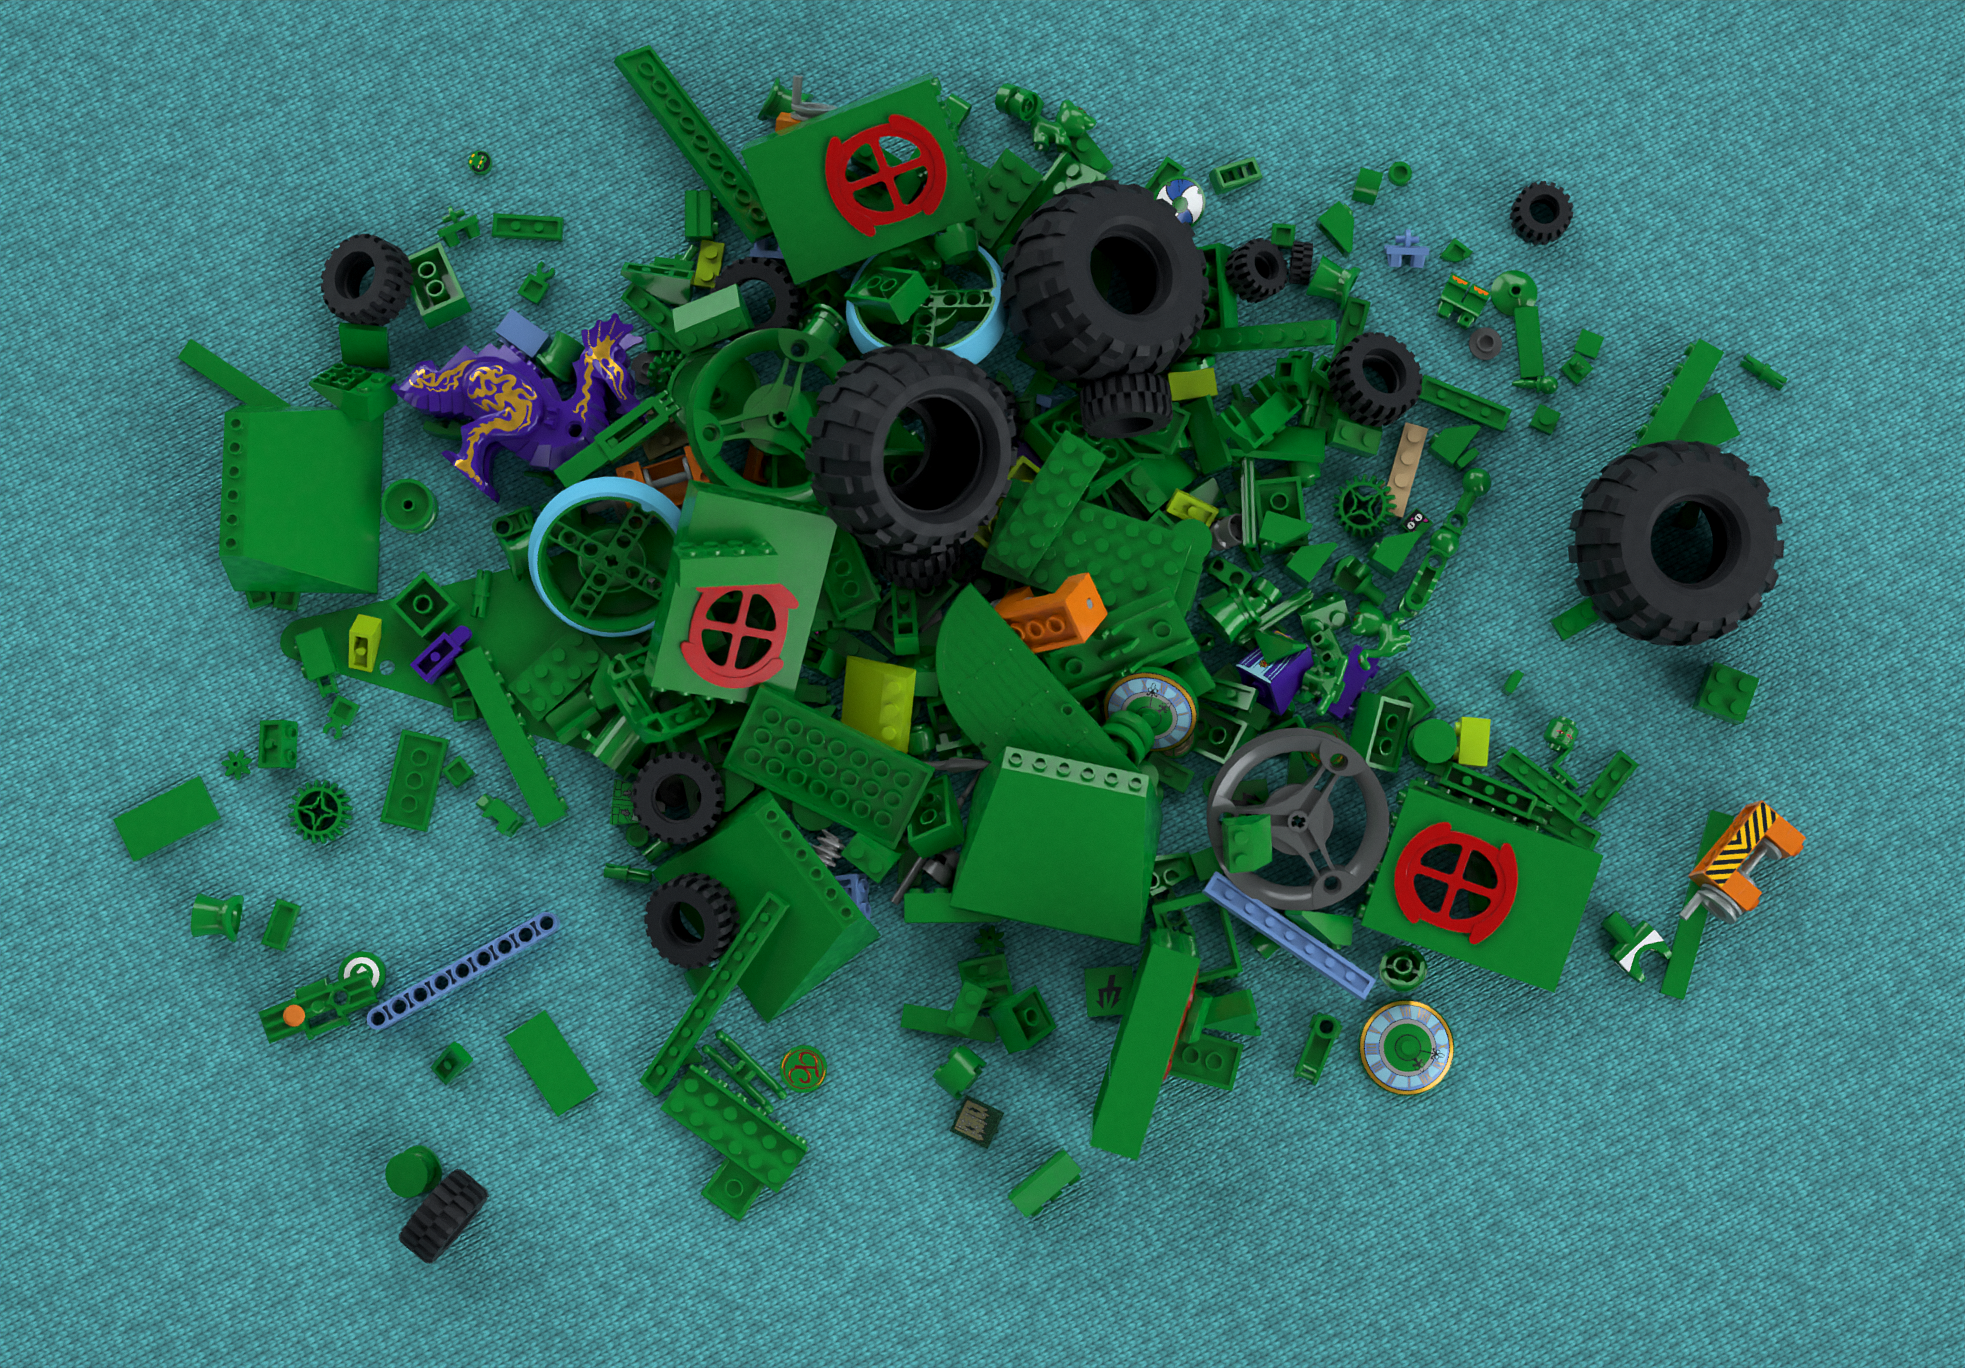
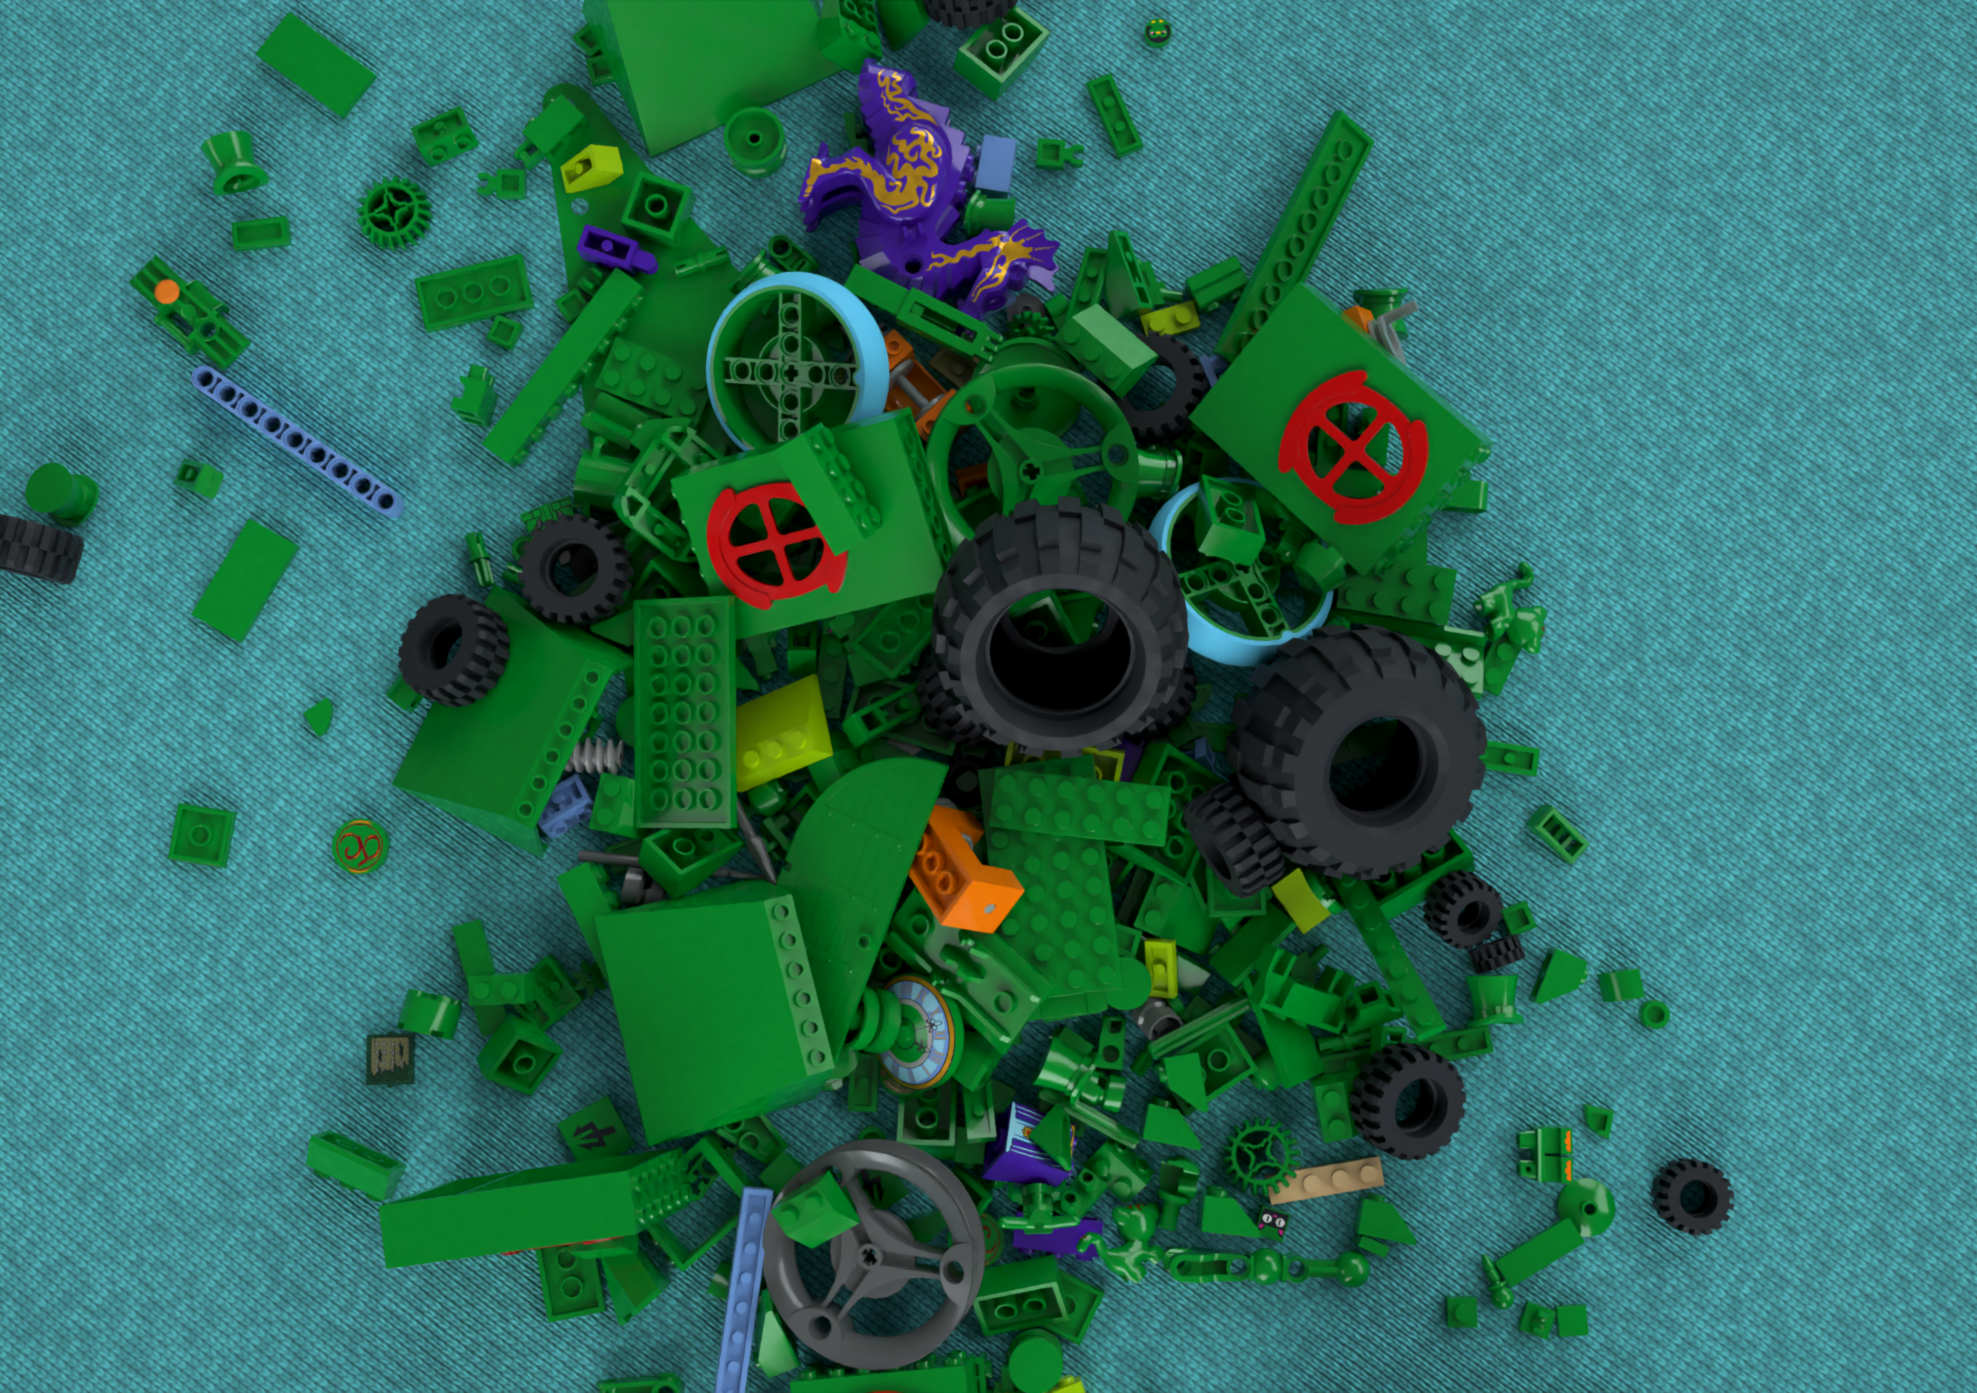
camera: 65 degrees right, 0 degrees up
green plant [221,750,252,780] -> none
green tile [338,951,387,994] -> none
green hips [437,206,481,248] -> none
green plate [639,890,790,1097] -> none
green bracket [660,1064,809,1194] -> none
green piece [702,1030,787,1114] -> none
green wheel [995,83,1039,121] -> none
shield [1154,176,1206,228] -> none
green hinge [1197,633,1215,652] -> none
medium blue hips [1384,229,1429,268] -> none
green plate [1418,374,1512,433] -> none
dark grey piece [1469,327,1502,360] -> none

